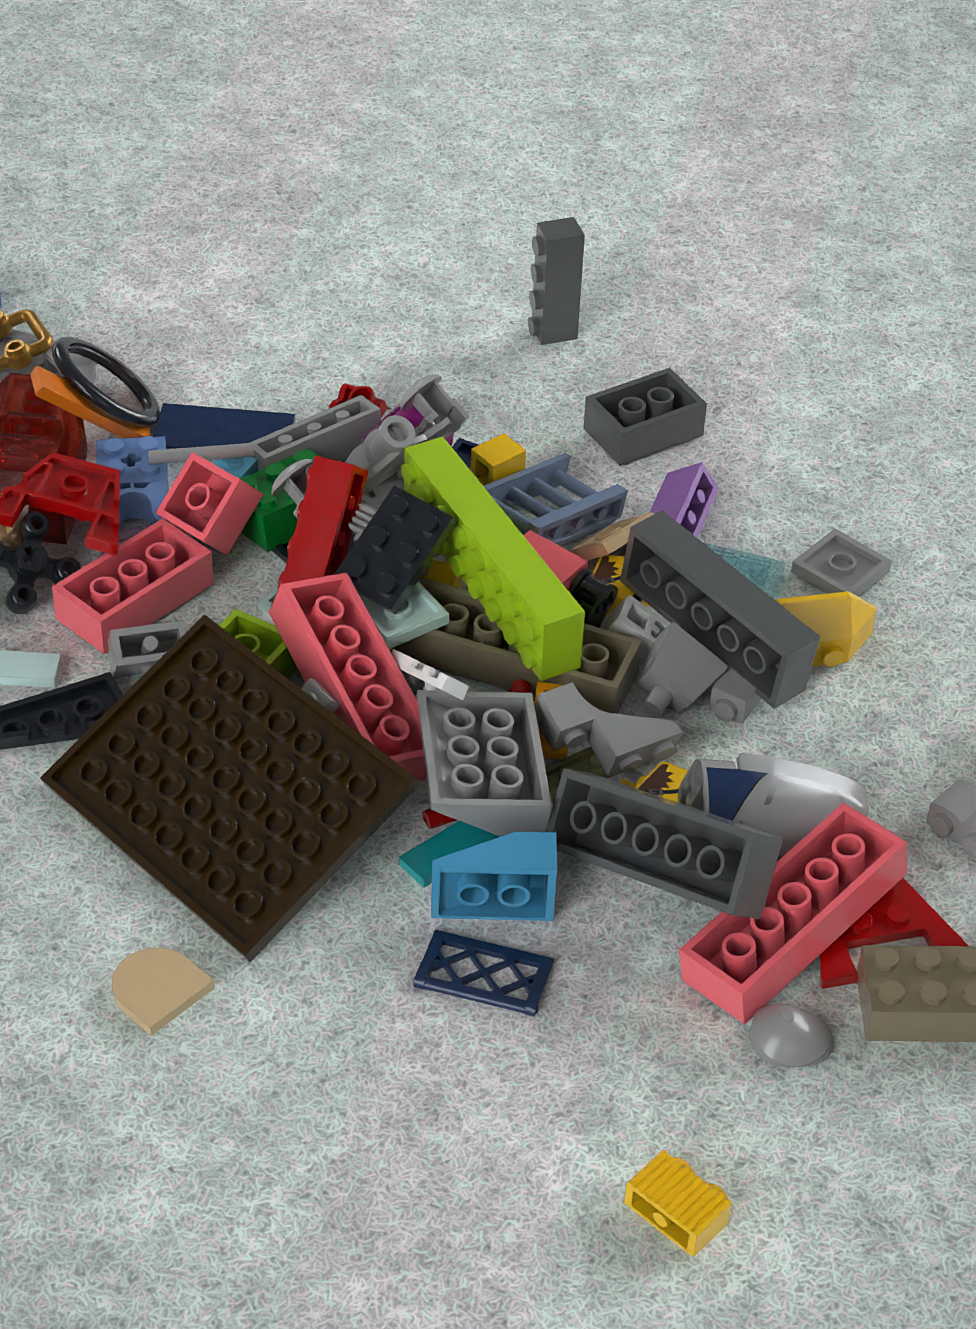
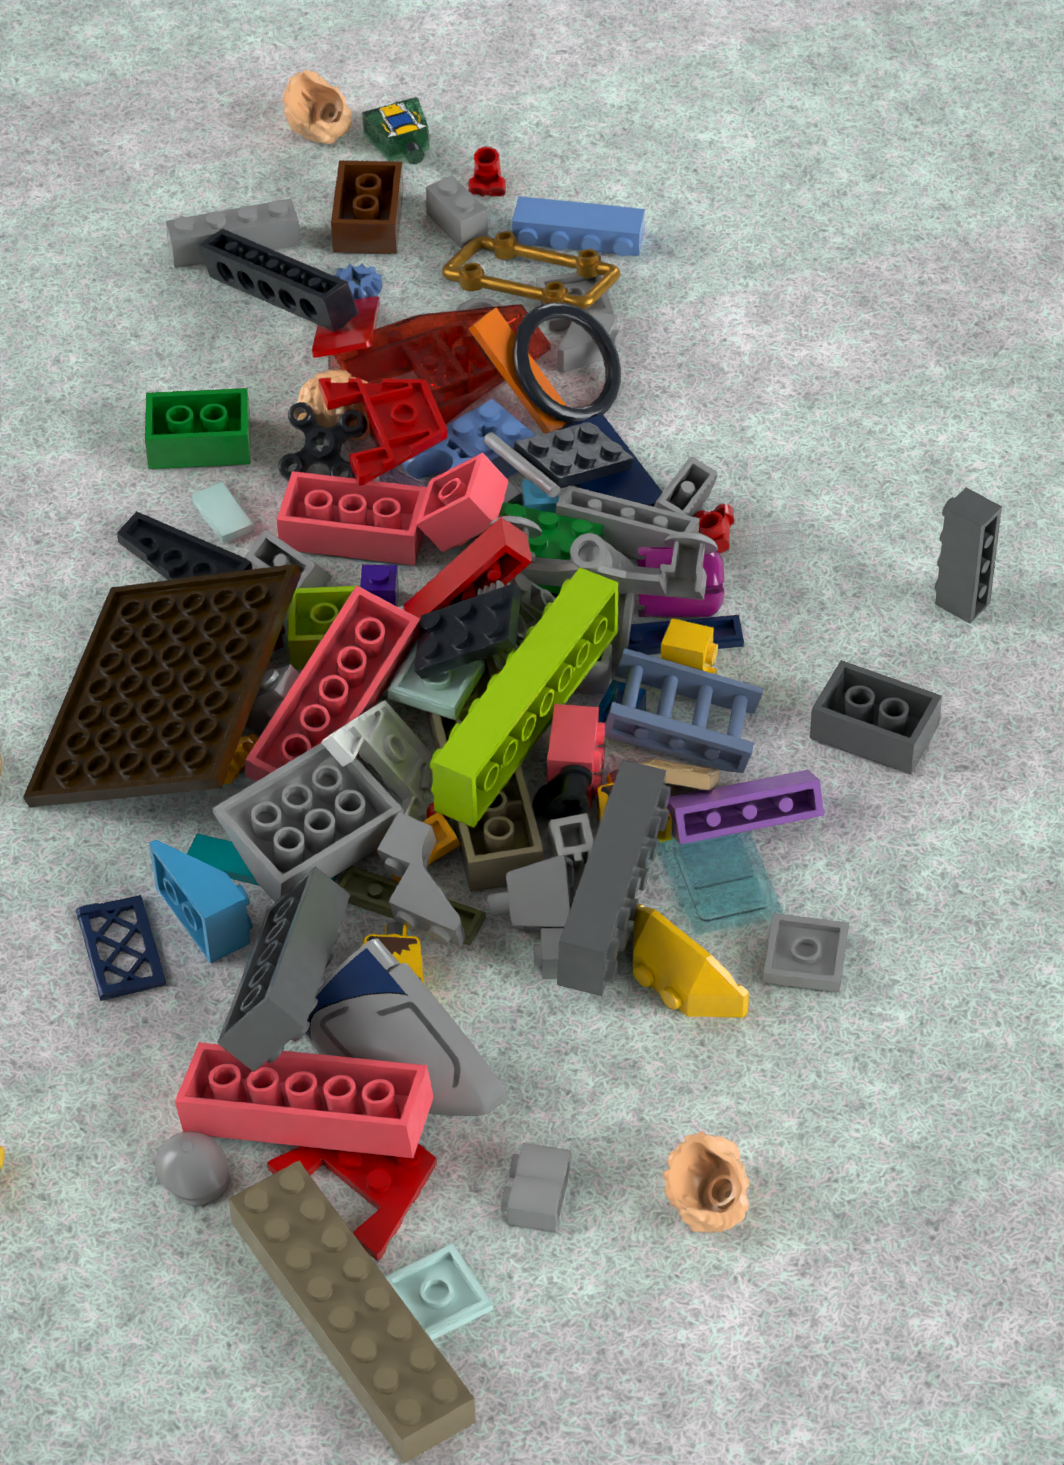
camera: 60 degrees right, 5 degrees up
none -> dark purple brick [360,564,399,607]
none -> black plate [513,422,634,489]
none -> light grey brick [654,457,718,517]

